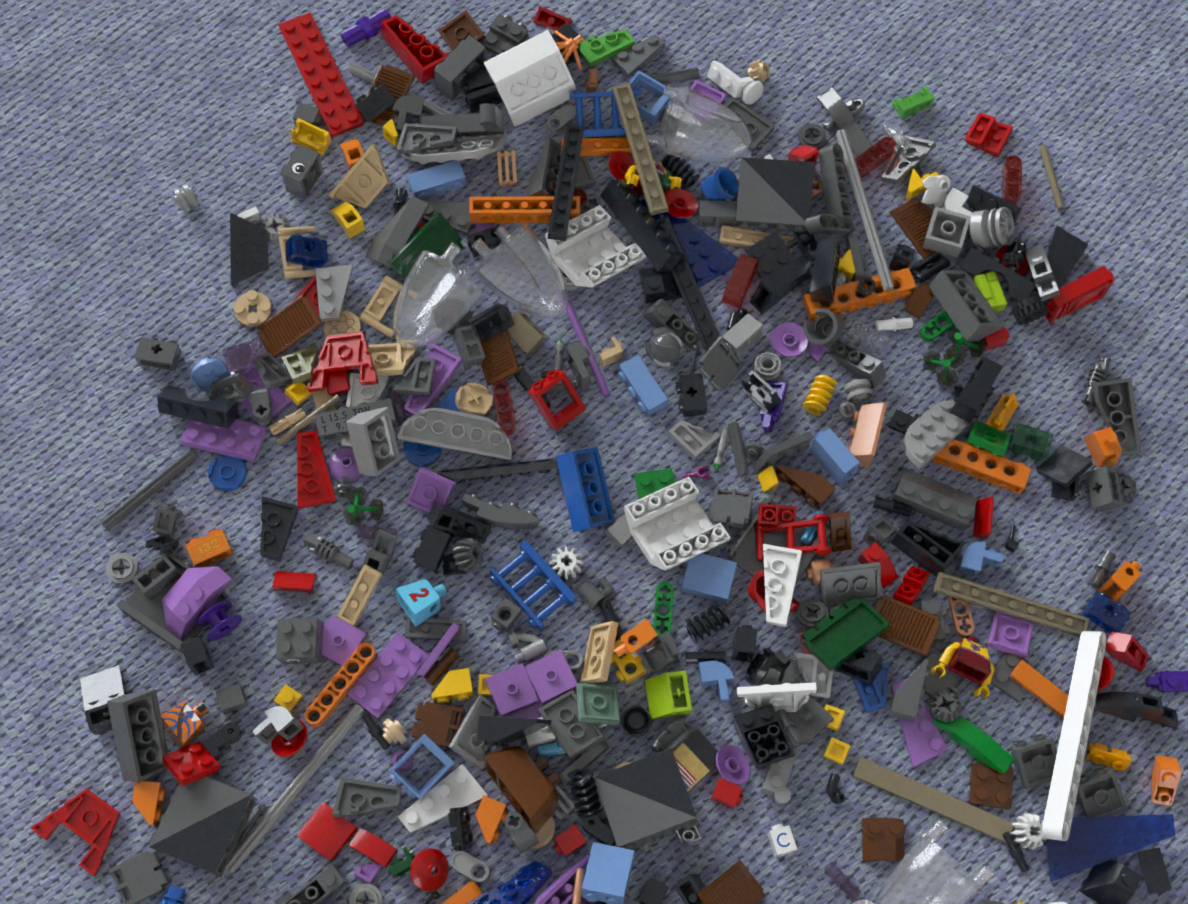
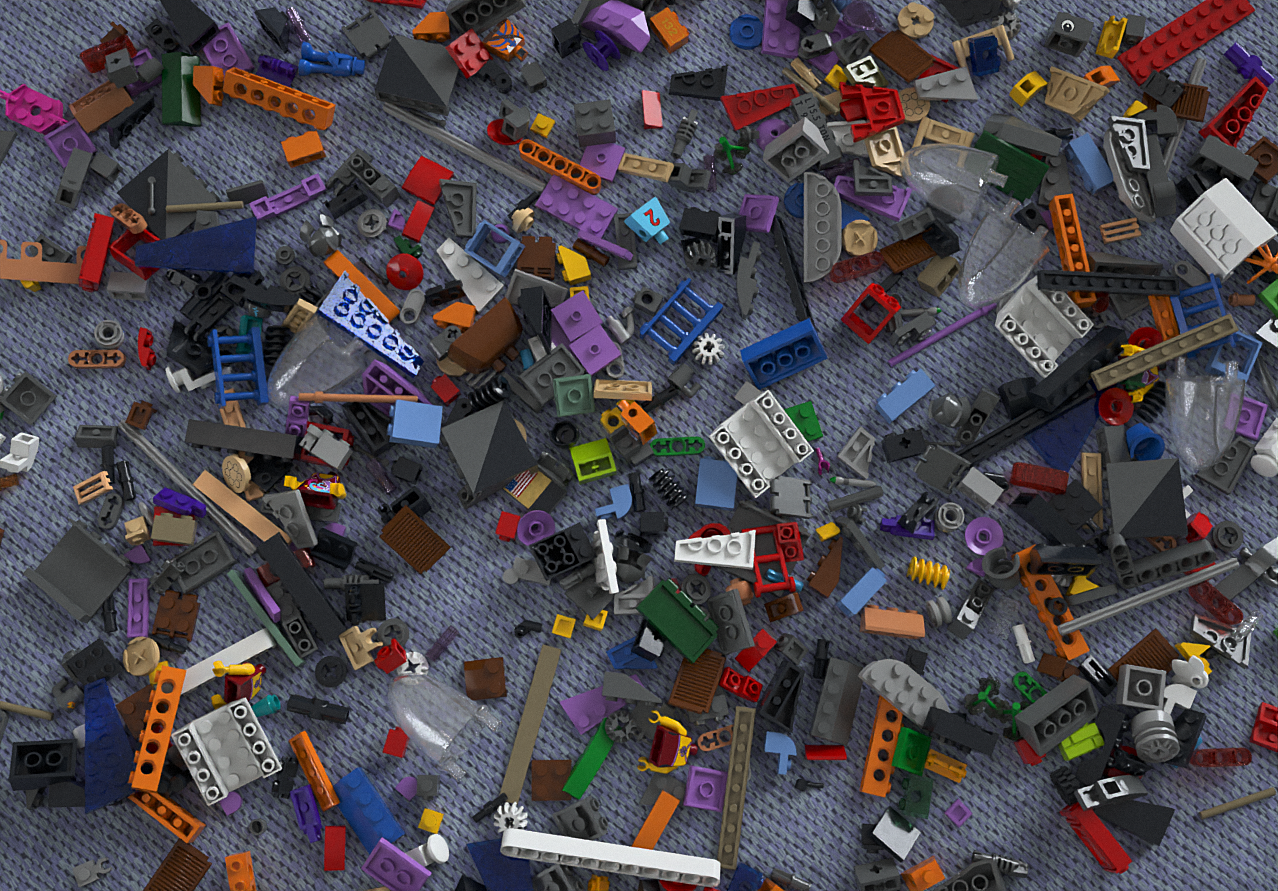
camera: 80 degrees right, 10 degrees up
tan bracket [599,336,624,367] -> none
white brick [768,824,797,858] -> none
light grey hinge [838,402,855,417] -> none
black bracket [889,244,916,271] -> none
none -> medium lavender tile [944,799,973,828]

